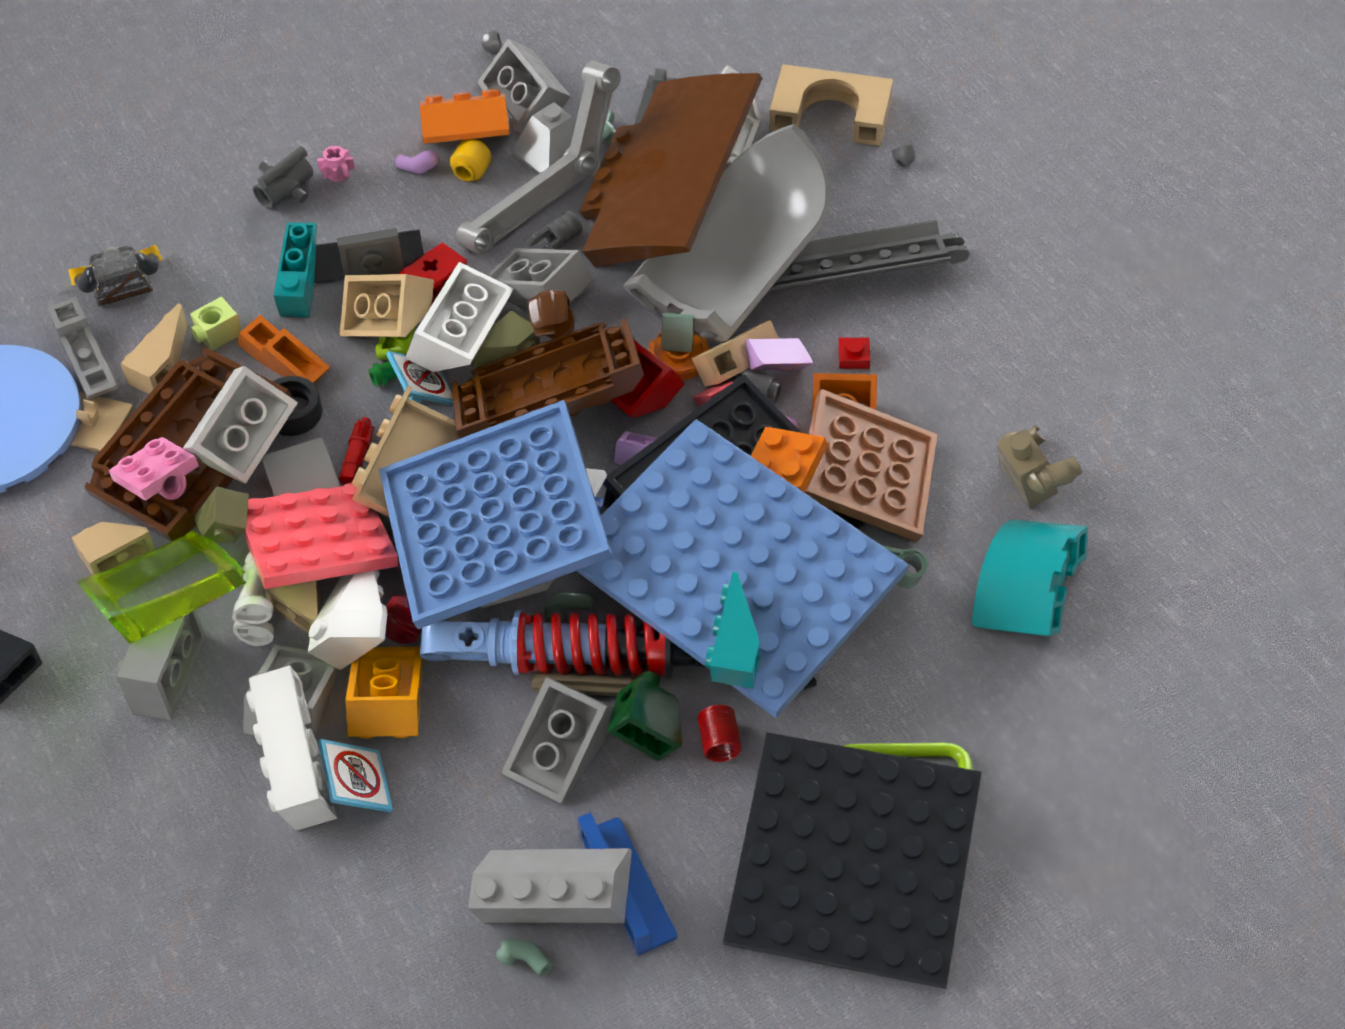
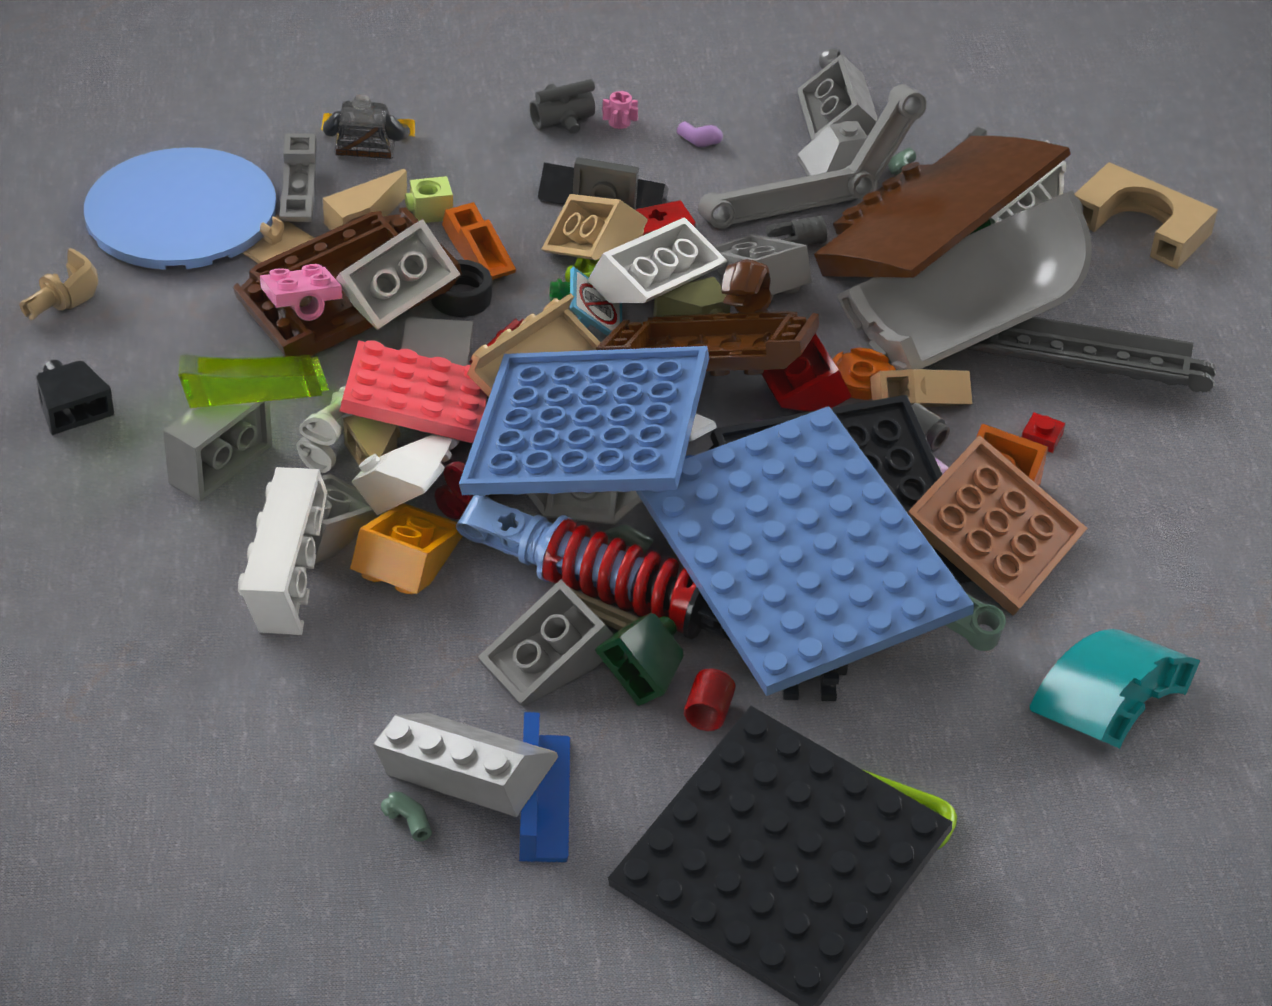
camera: 20 degrees right, 10 degrees down
tan slope [71,522,156,582] -> none
olive slope [194,487,249,543] -> none
teal slope [273,222,317,318] -> none
piece [318,739,393,812] -> none
orange slope [420,89,510,144] -> none
yellow head [450,139,492,182] -> none
sand green slope [661,313,694,352] -> none
teal slope [705,571,761,689] -> none
slope [745,338,813,371] -> none
orange plate [751,427,828,493] -> none
flat silver hinge [891,144,915,166] -> none
dark tan torso [997,425,1082,508] -> none

